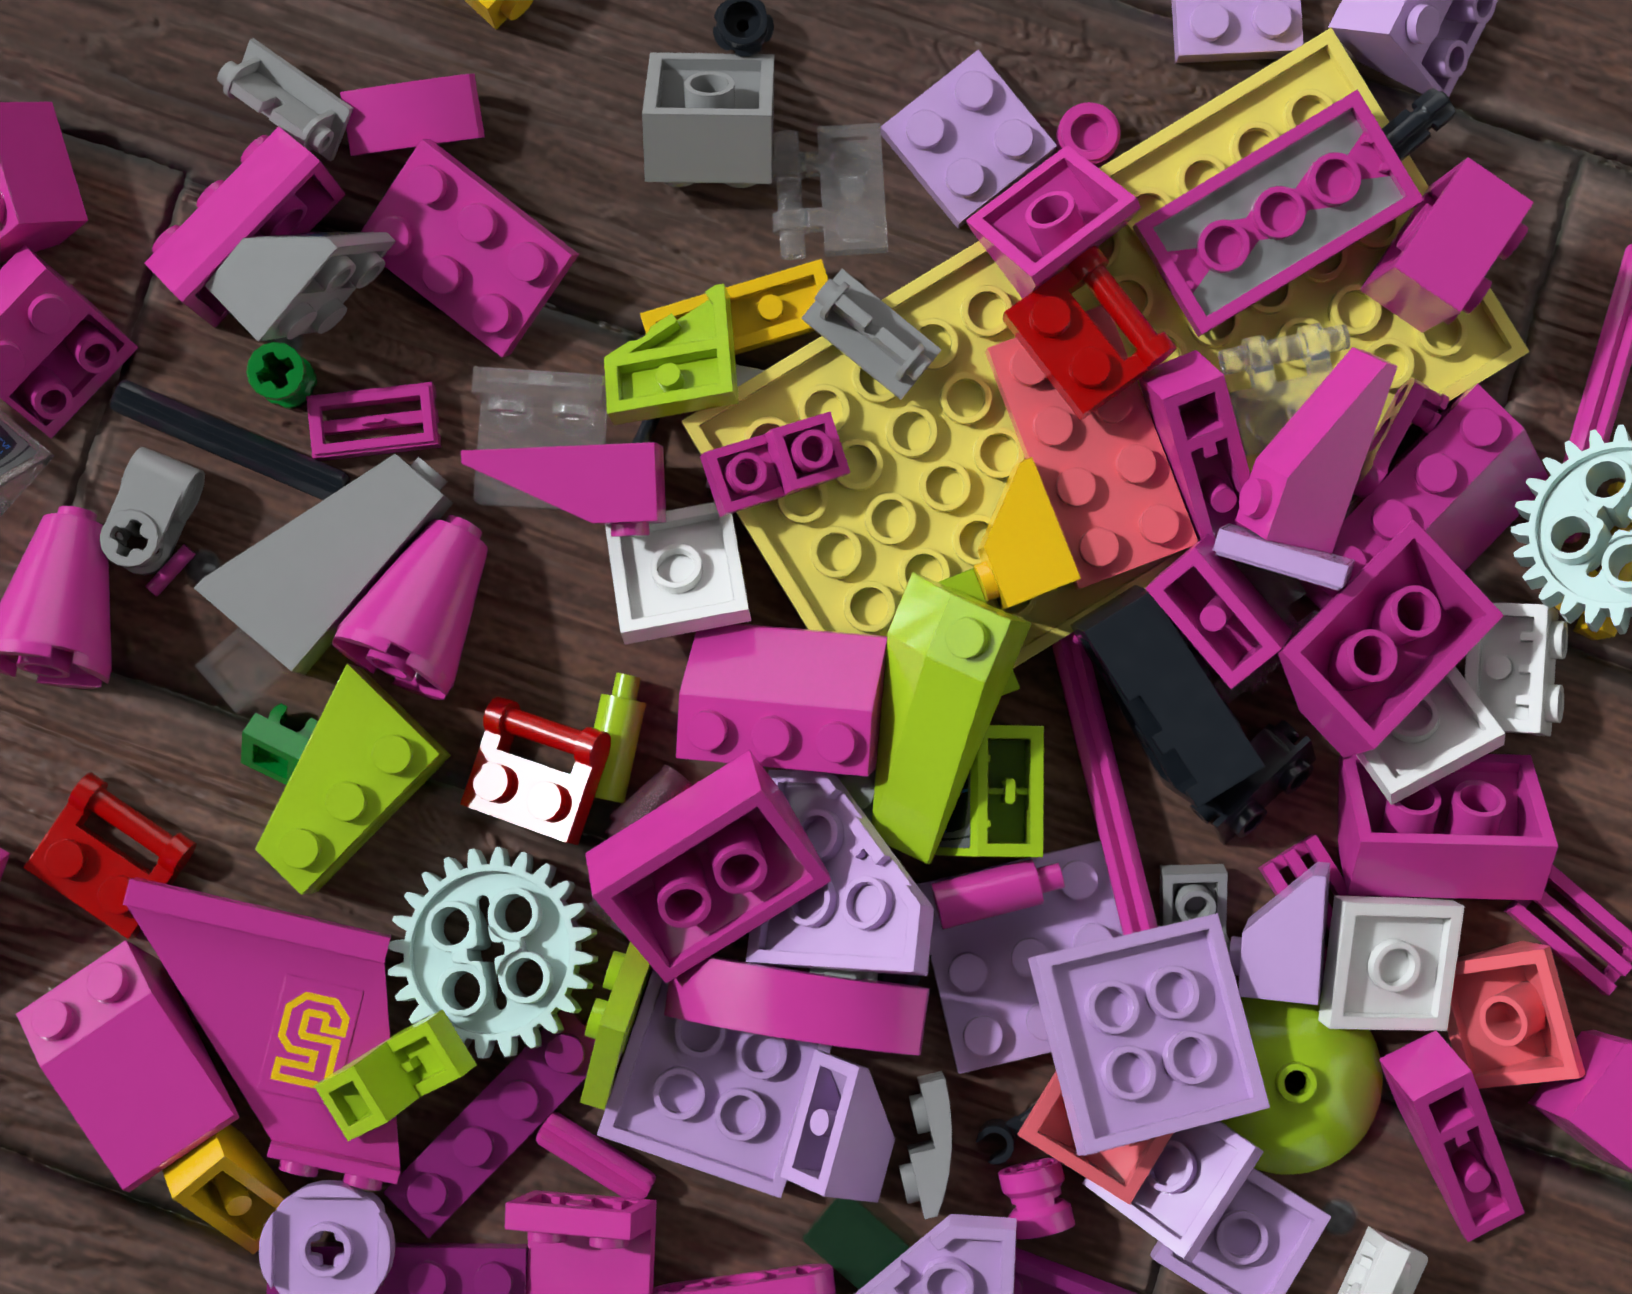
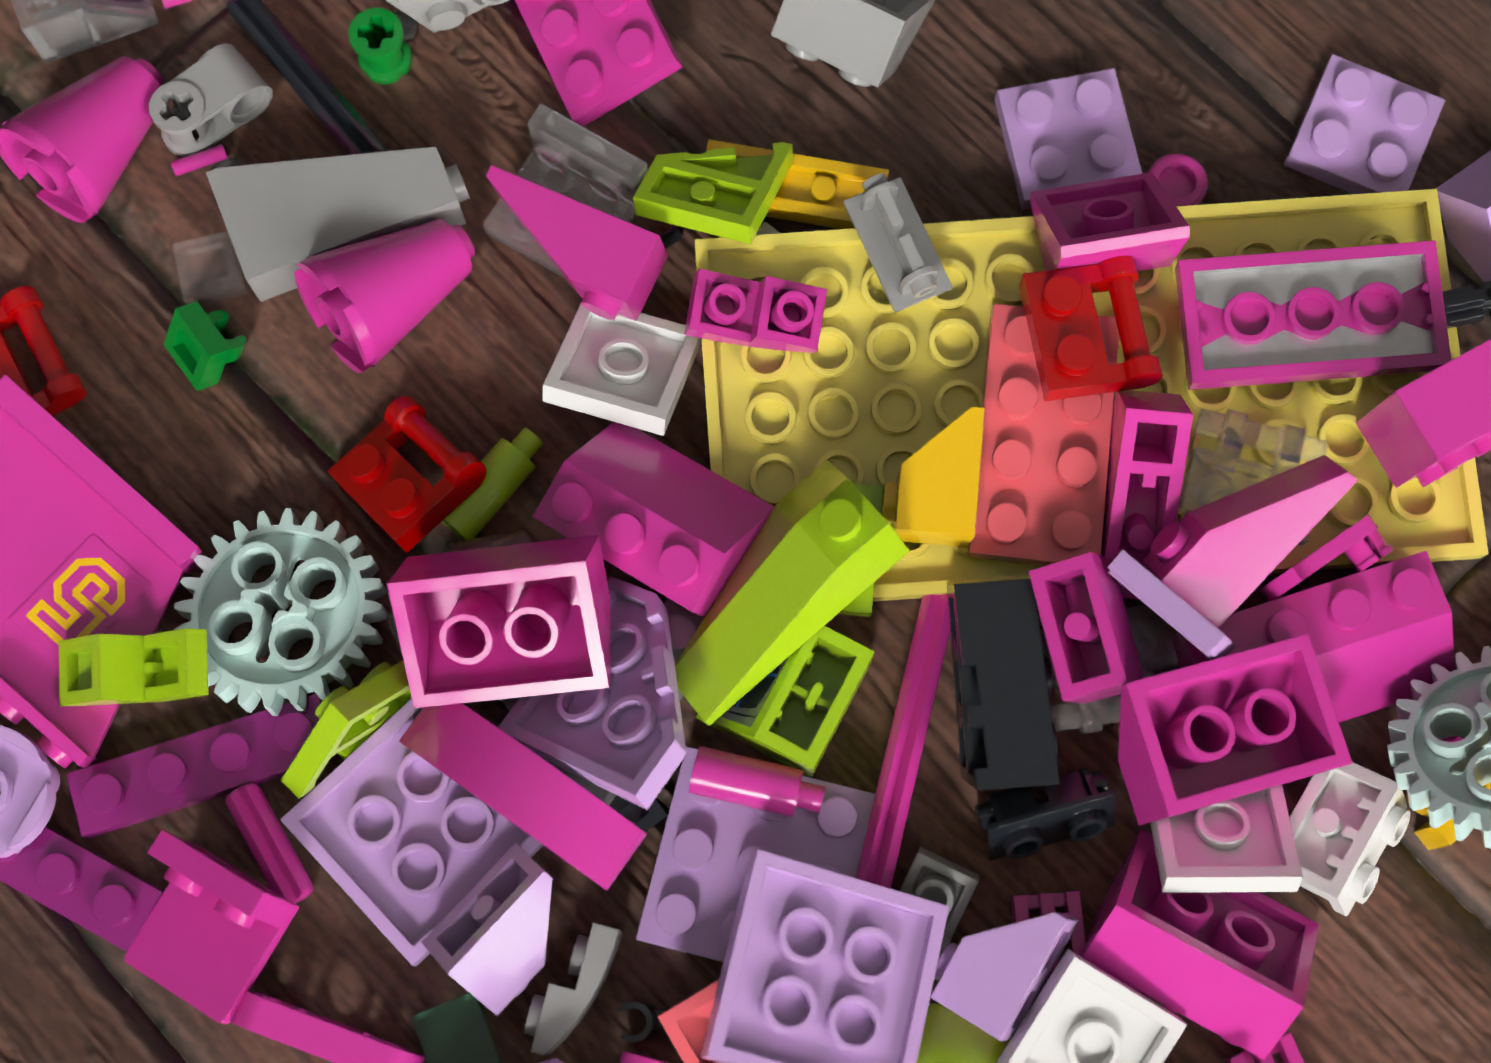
camera: 30 degrees right, 10 degrees down
lime wedge [255,663,451,895] -> none
dark pink tile [306,382,442,461] -> none
clear plate [772,123,888,260] -> none

